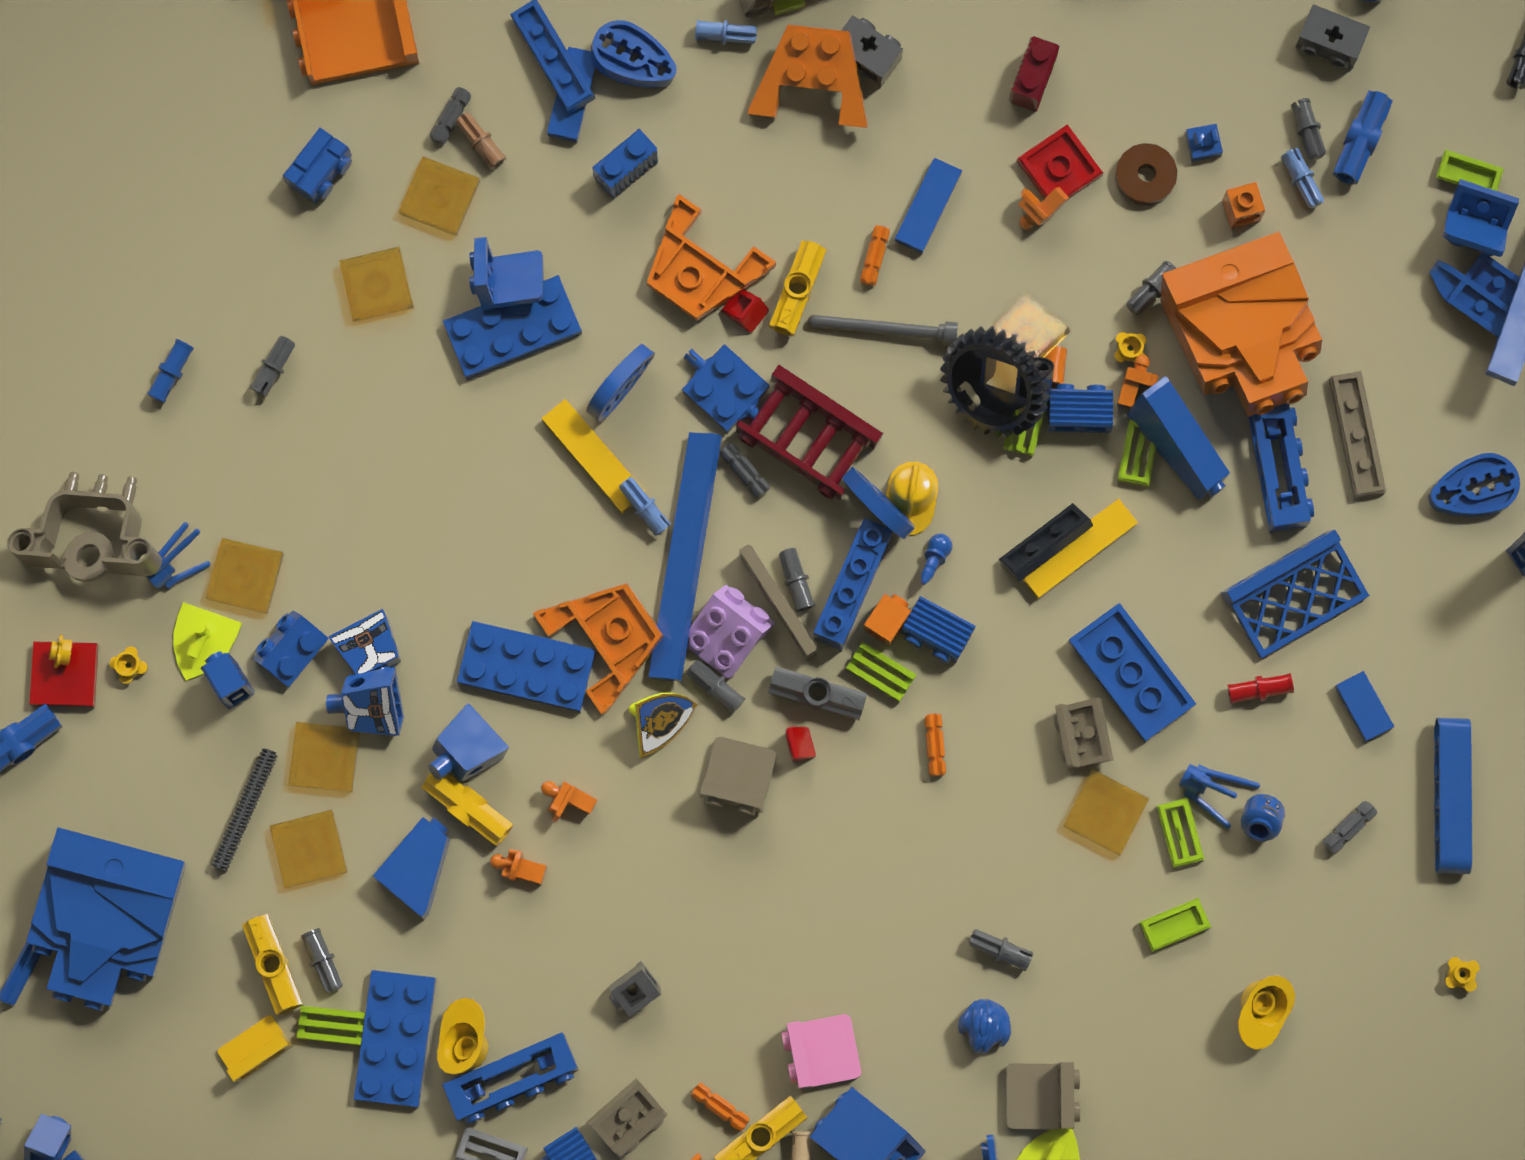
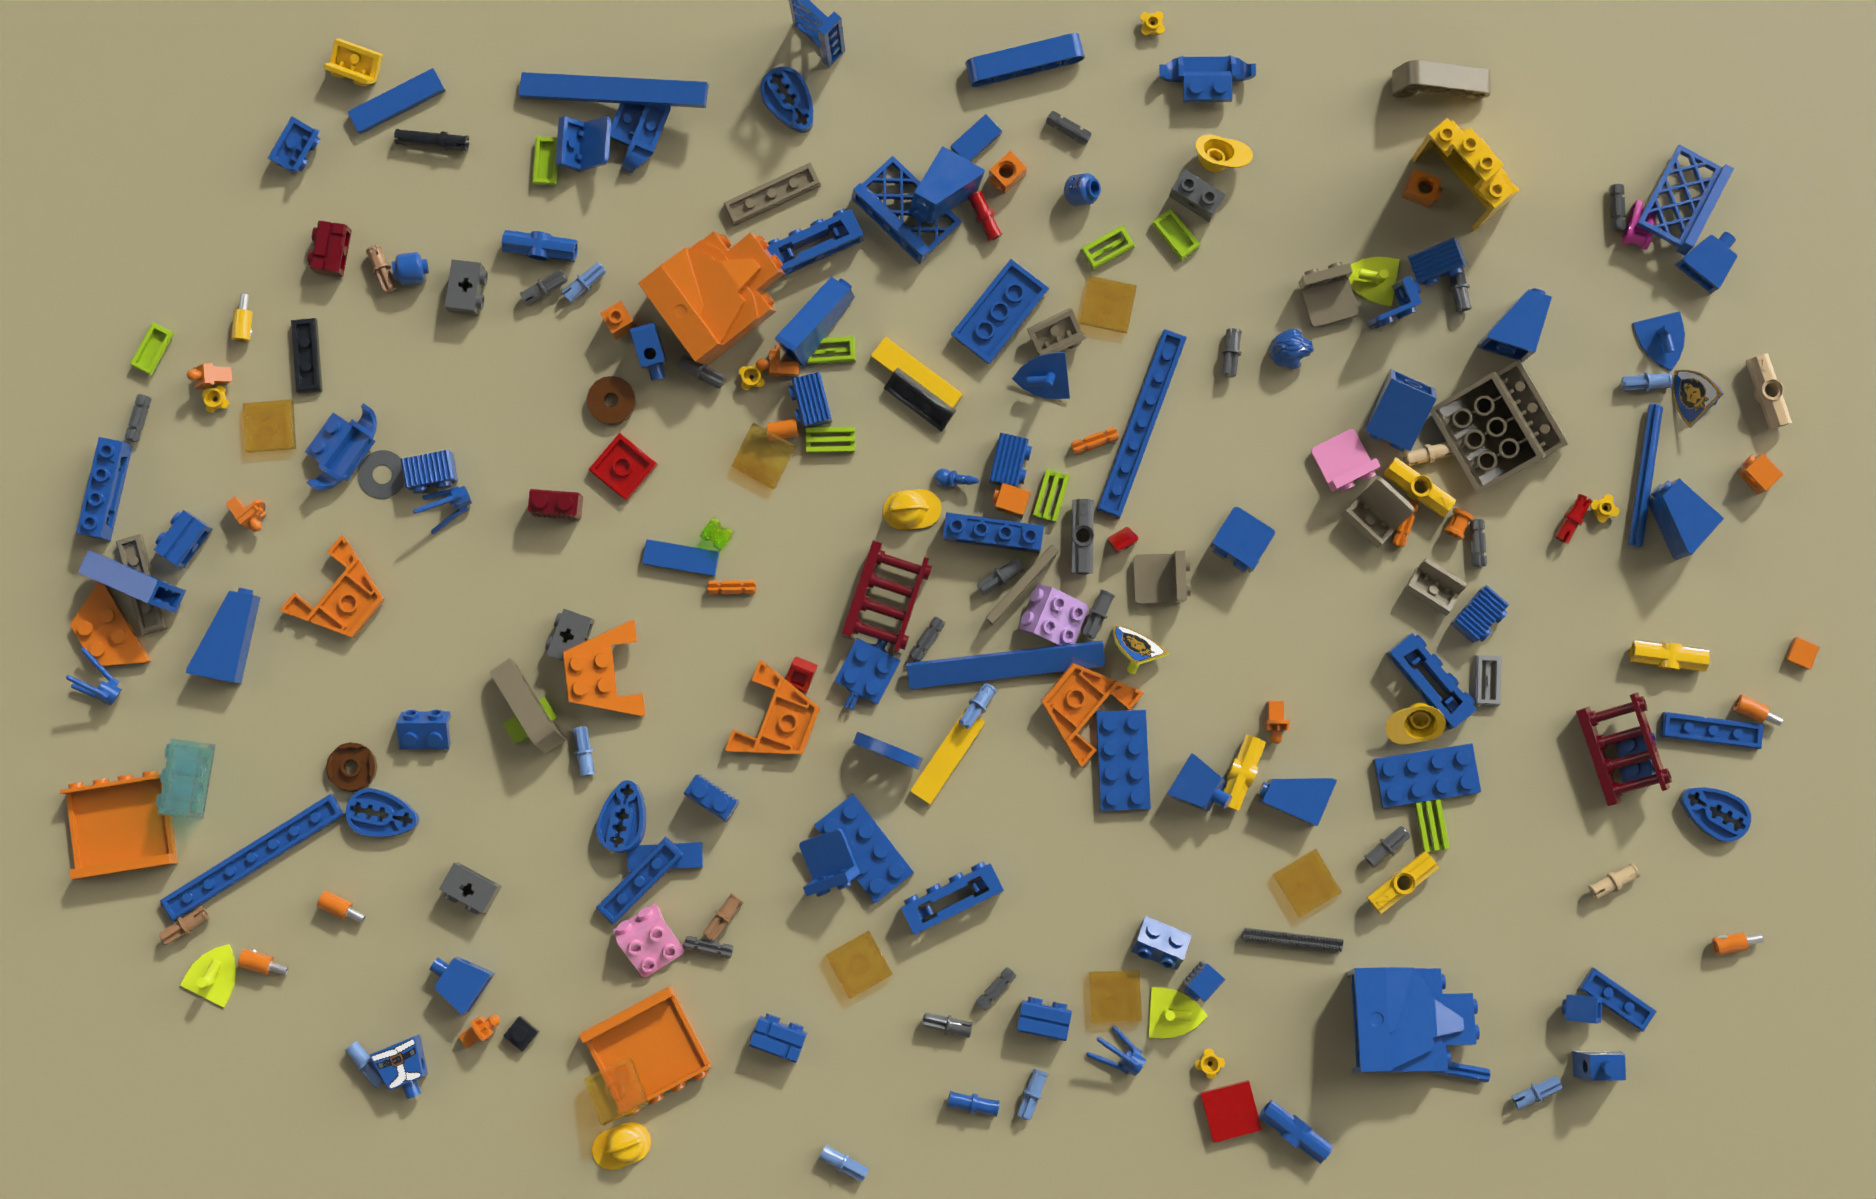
camera: 105 degrees left, 5 degrees up
dark tan piece [7,472,162,582] -> none
yellow plate [49,635,72,668] -> none
yellow panel [217,1015,292,1083] -> none
clear yellow tile [288,722,360,792] -> none
blue torso [326,667,404,736] -> none
torso [328,609,401,674] -> none
clear yellow tile [399,156,480,236] -> none
orange piece [541,781,597,823] -> none
flat silver brick [609,961,661,1017] -> none
yellow piece [769,240,827,337] -> none
dark grey piece [808,315,958,347] -> none
blue piece [842,466,915,539] -> none
black piece [940,326,1054,438] -> none
orange piece [1018,187,1070,230] -> none
blue plant [1179,764,1260,829] -> none
blue tile [1185,124,1223,162] -> none
none -> bright pink bracket [613,903,684,977]
none -> blue torso [630,323,667,381]
none -> clear neon green wheel [700,517,734,551]
none -> medium blue axle [819,1145,868,1181]
none -> blue brick [901,861,1004,935]
none -> blue slope [909,146,985,224]
none -> dark grey axle [976,967,1016,1011]
none -> orange brick [989,150,1027,193]
none -> blue shield [1012,352,1070,399]
none -> blue brick [1016,996,1072,1041]
none -> medium blue axle [1017,1068,1049,1120]
none -> blue tile [1097,329,1187,519]
none -> blue plate [1159,55,1256,103]
none -> dark grey brick [1169,169,1226,222]
none -> blue bracket [1209,507,1275,572]
none -> dark tan bracket [1342,477,1415,548]

